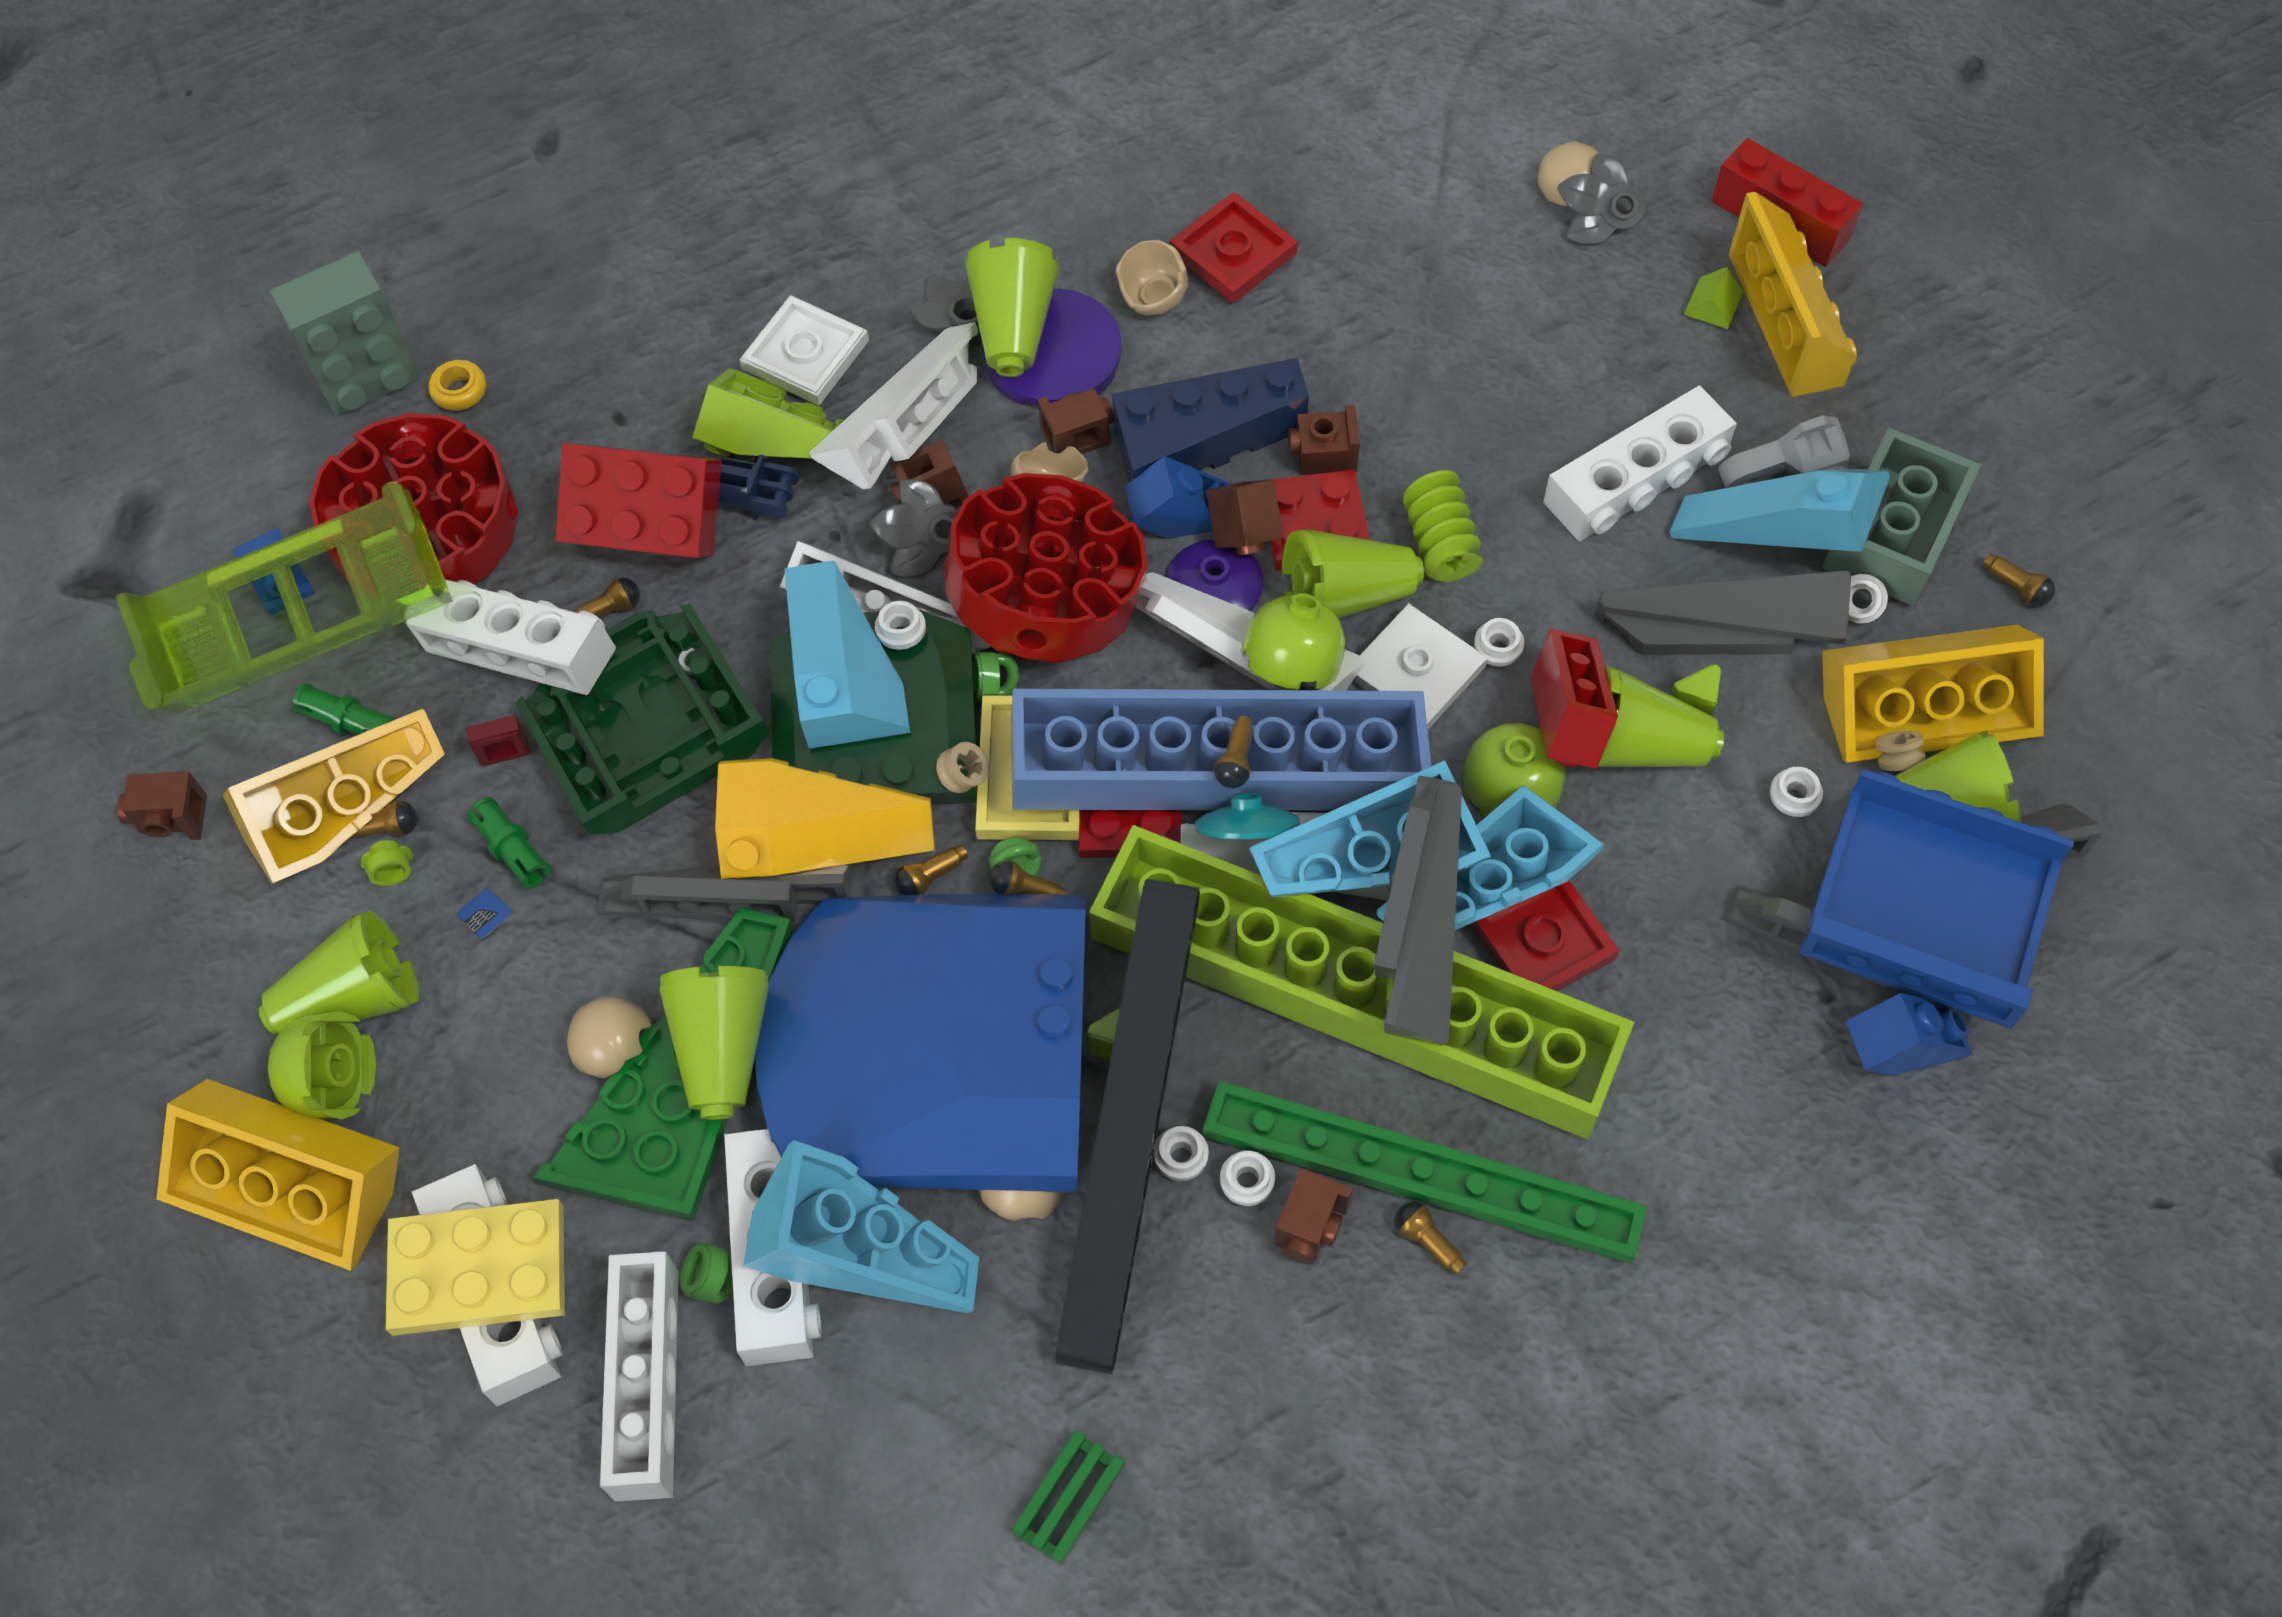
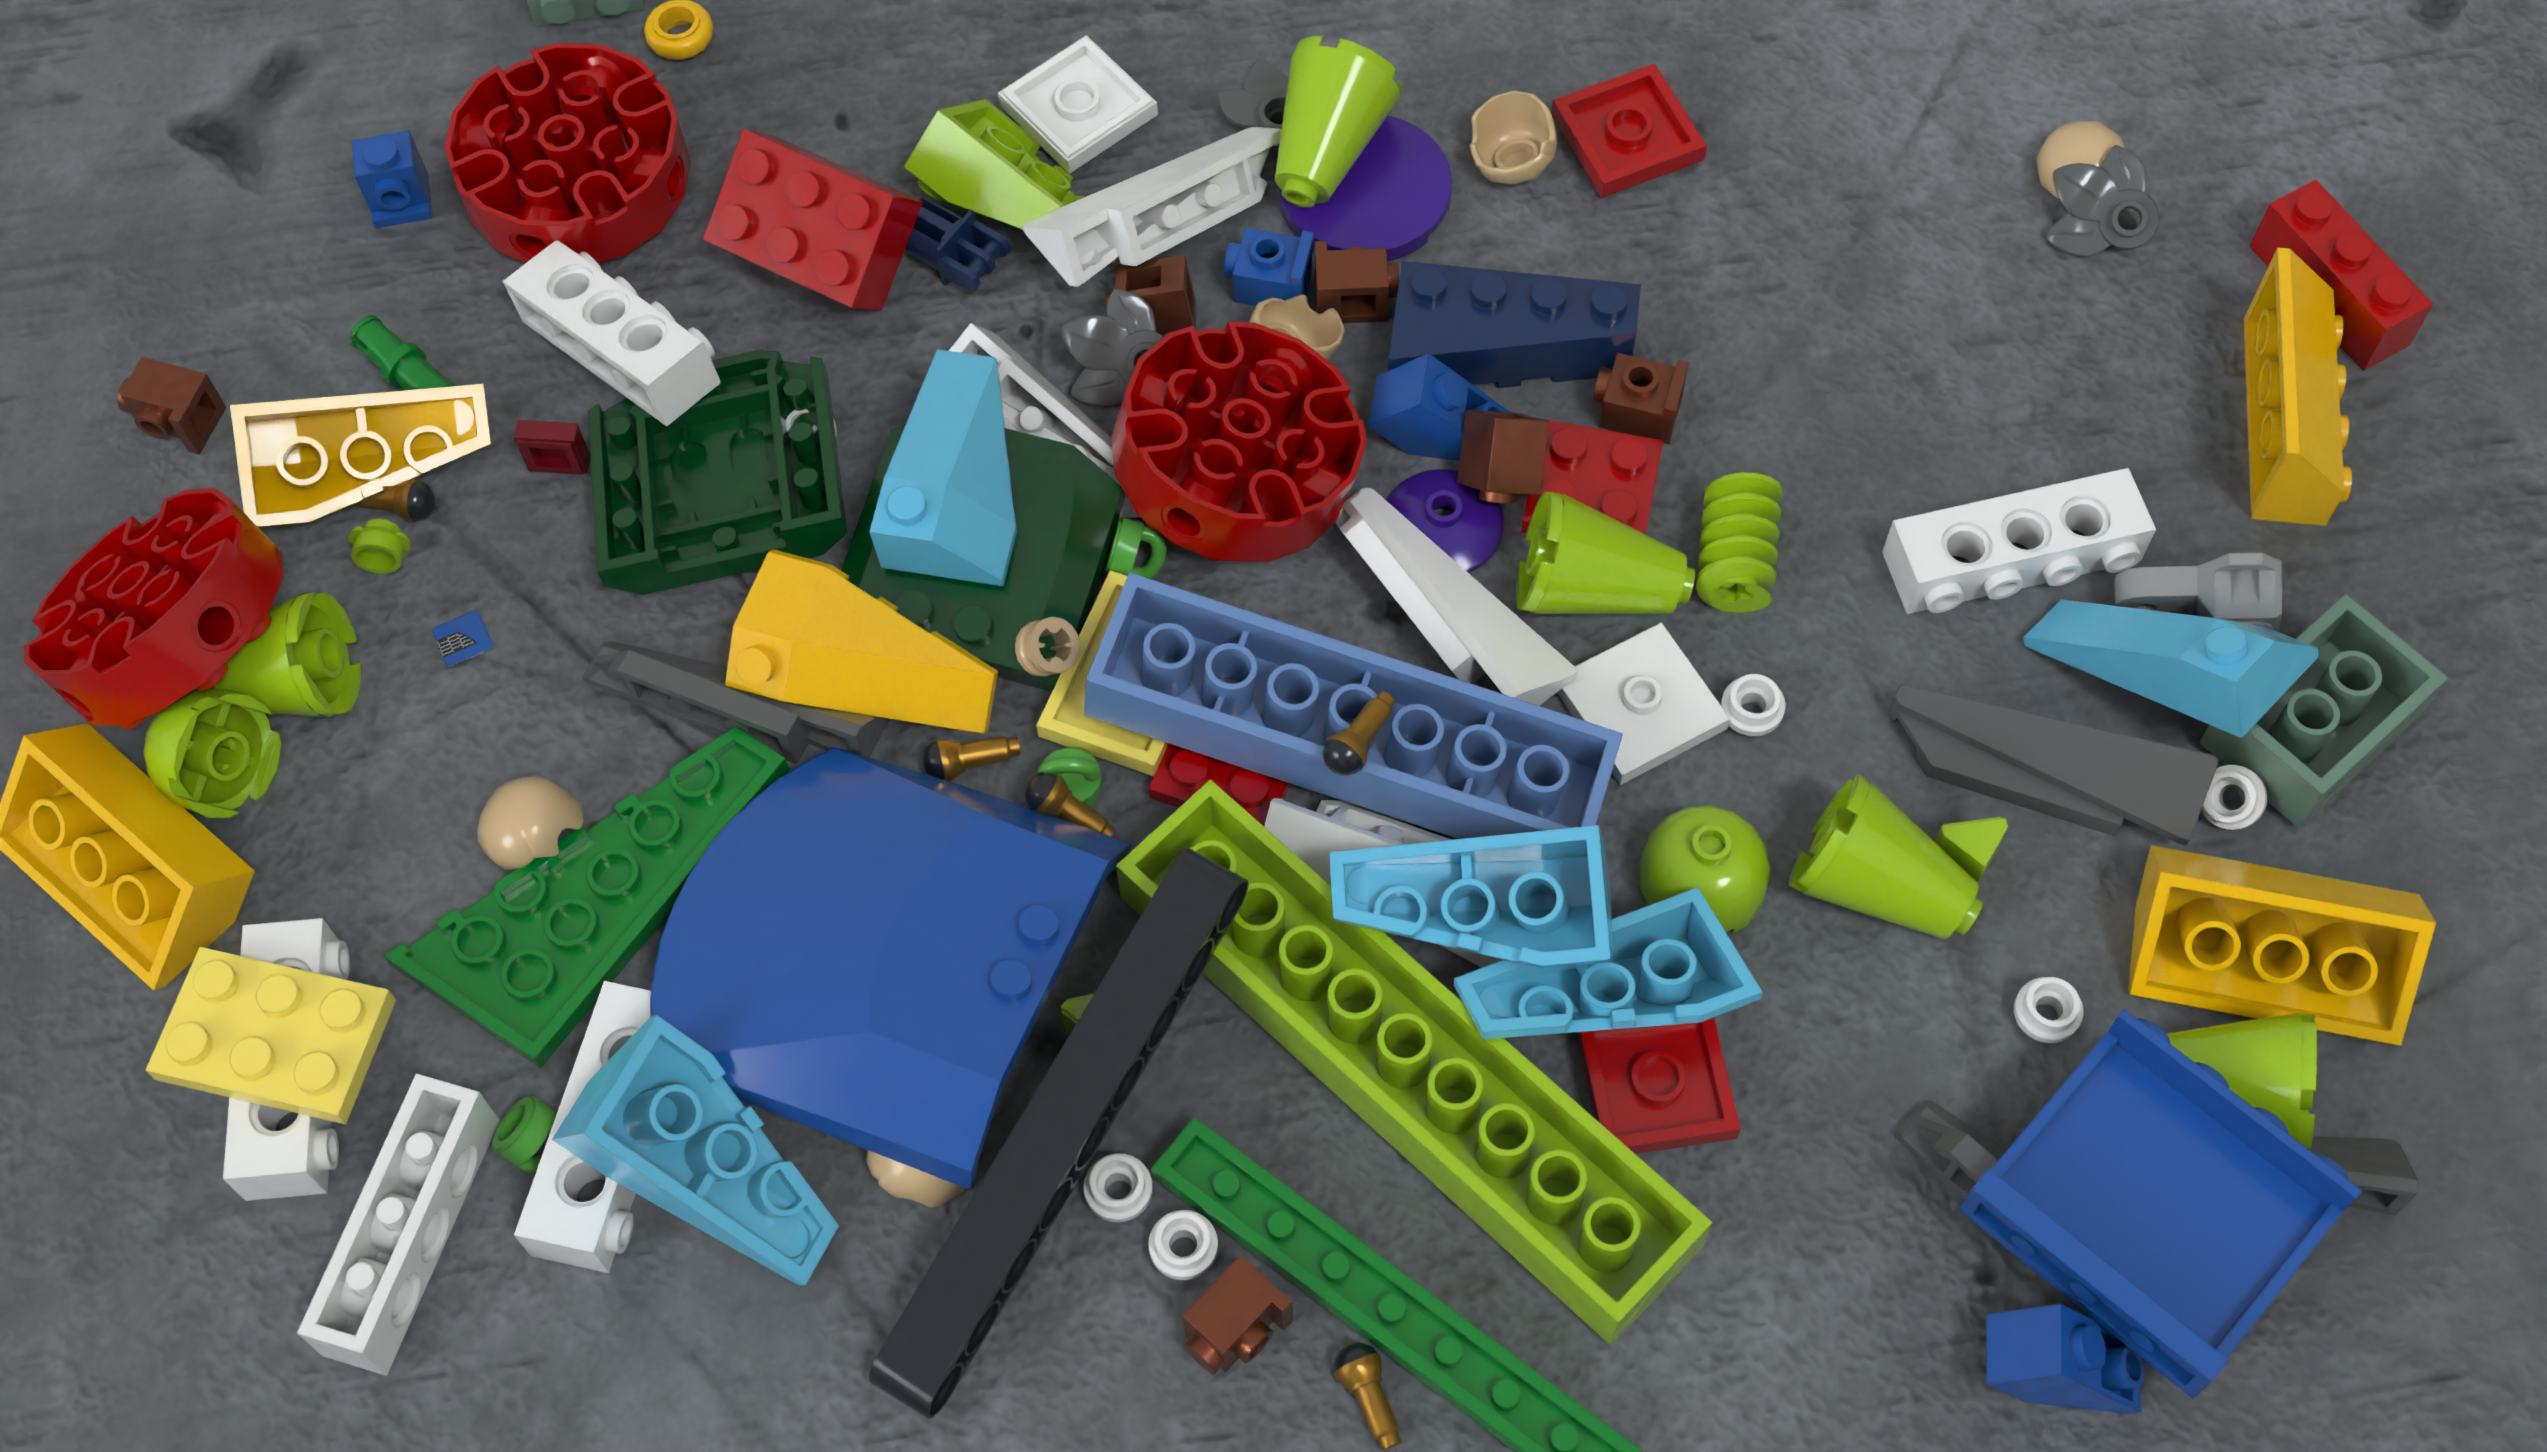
camera: 20 degrees right, 0 degrees up
clear neon green piece [115,481,453,711] -> none
green pin [467,797,551,889] -> none
pearl gold piece [574,577,640,618] -> none
lime cone [659,966,769,1120] -> none
white plate [875,601,926,650] -> none
teal dish [1195,793,1300,840] -> none
lime cylinder [1241,594,1346,690] -> none
dark grey wedge [1374,775,1462,1045] -> none
red brick [1530,628,1618,769] -> none
lime slope [1684,267,1744,330] -> none
tan bush [1875,731,1926,771] -> none
pearl gold piece [1982,553,2056,607] -> none
none -> red brick [23,488,284,730]
none -> blue brick [1224,228,1314,306]

